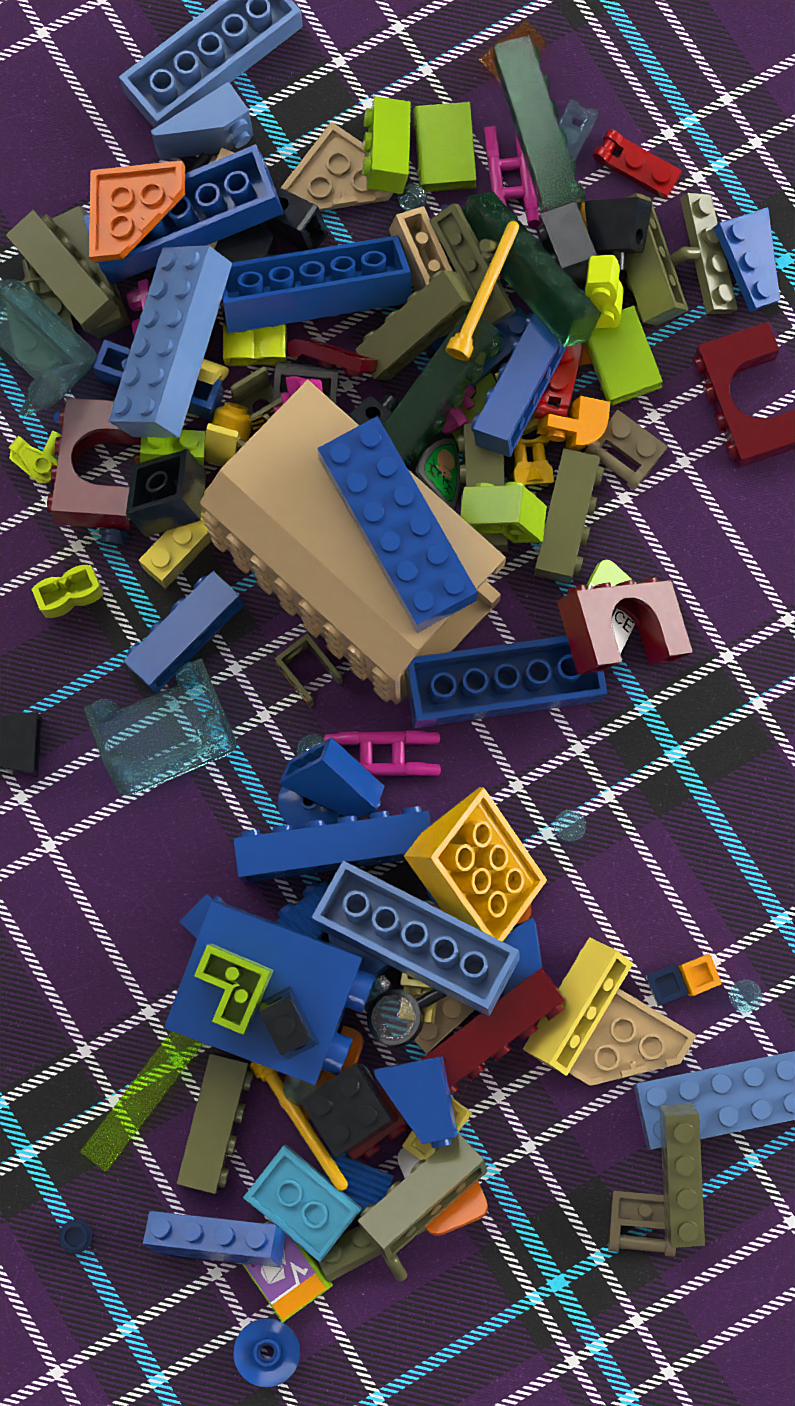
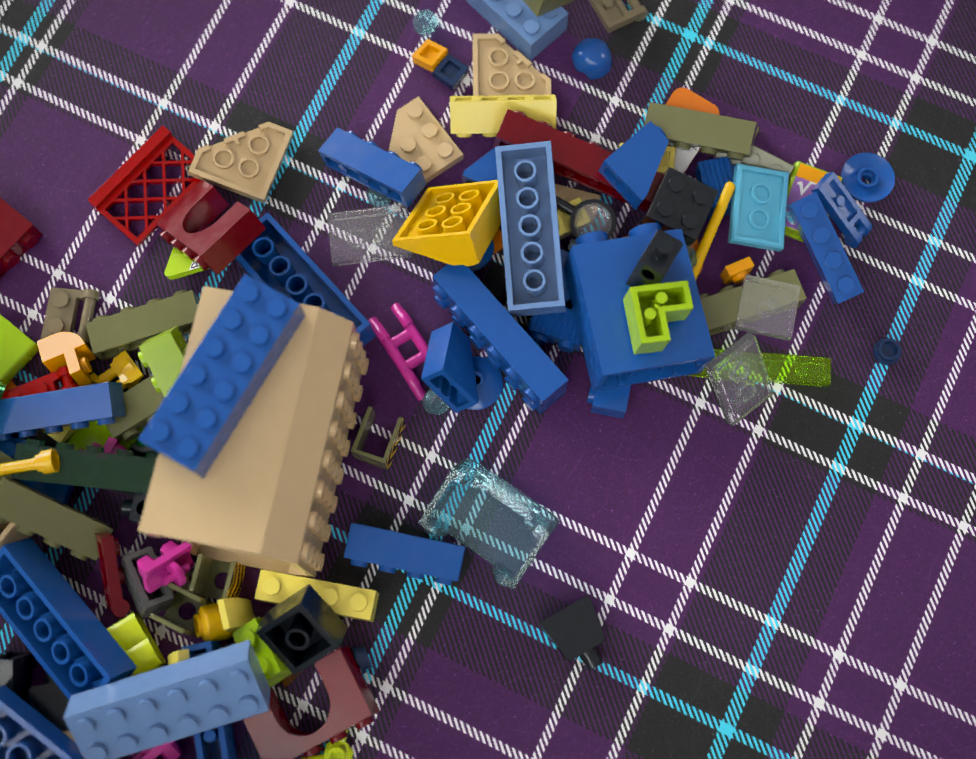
camera: 125 degrees left, 5 degrees down
neon yellow brick [32,565,104,618] -> none
none -> red fence [88,125,201,247]
none -> tan plate [188,122,293,204]
none -> blue brick [318,127,427,208]
none -> clear tile [327,205,413,266]
none -> tan plate [389,96,464,183]
none -> blue hair [571,38,613,80]
none -> clear tile [705,332,774,426]
none -> light orange plate [720,256,755,285]
none -> clear plate [734,274,801,341]
none -> blue plate [811,171,872,248]

